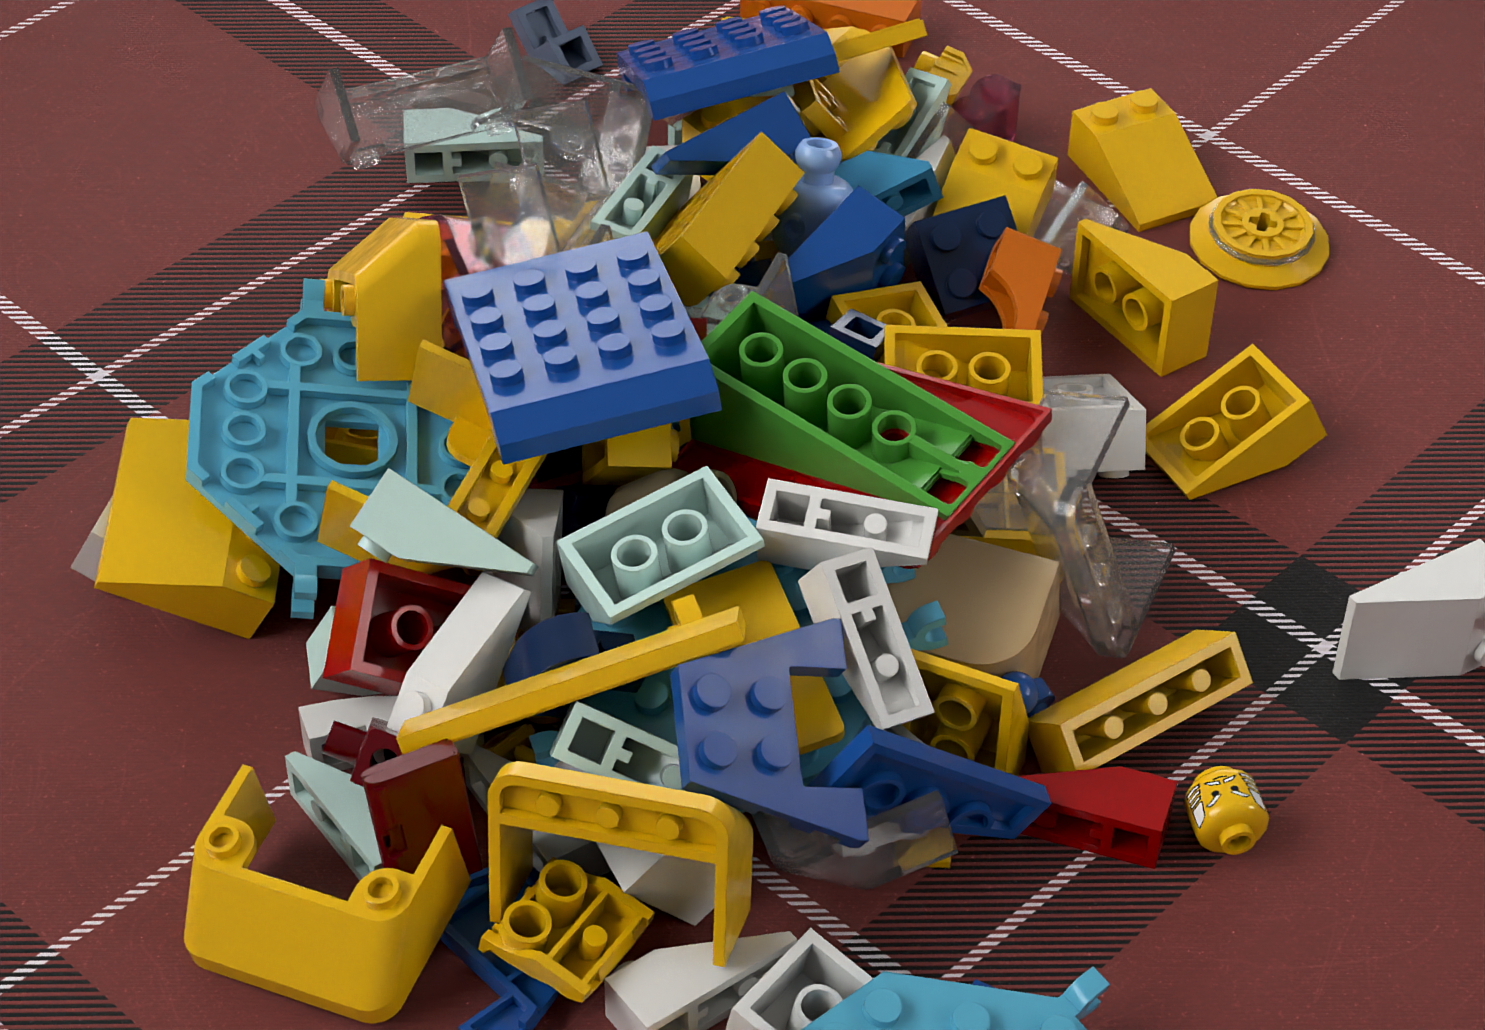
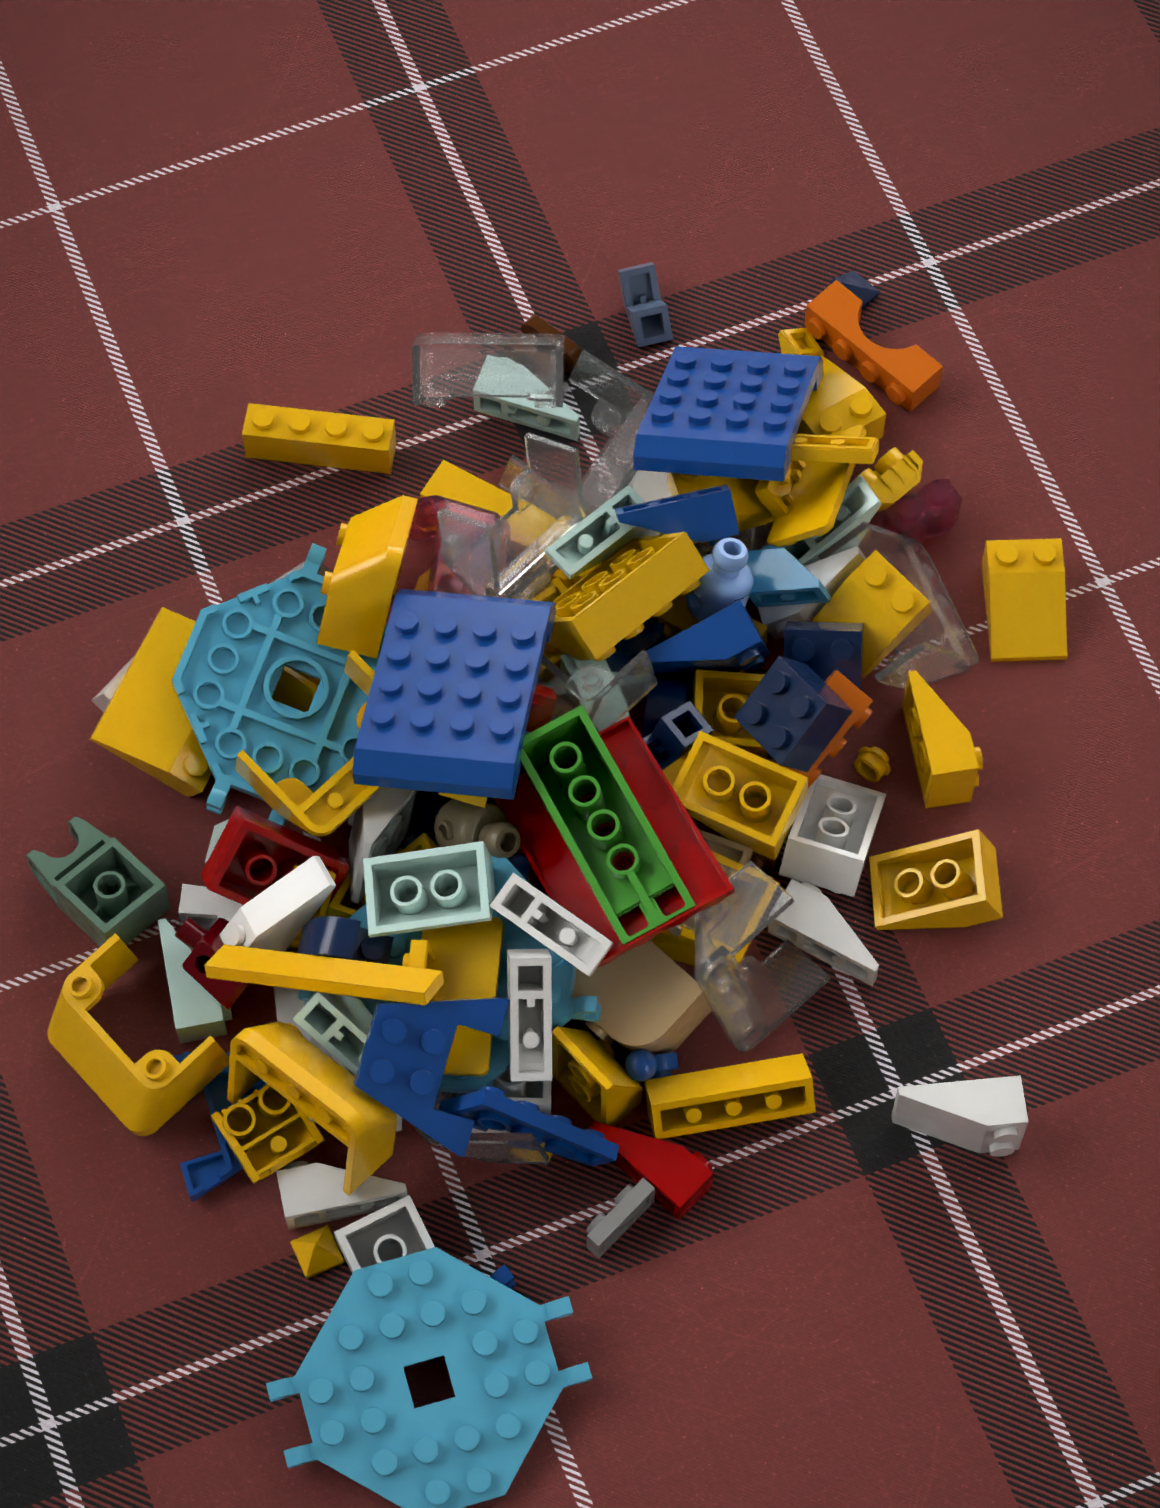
camera: 25 degrees right, 20 degrees up
light aqua slope [350,468,539,576] -> none
dark red piece [361,738,483,875] -> none
yellow head [1184,766,1269,855] -> none
yellow piece [1189,189,1329,290] -> none
none -> sand green brick [25,817,171,947]
none -> yellow brick [242,403,397,474]
none -> light grey plate [586,1178,655,1259]
none -> dark blue brick [734,656,853,772]
none -> white slope [768,879,879,986]
none -> yellow plate [854,746,891,782]

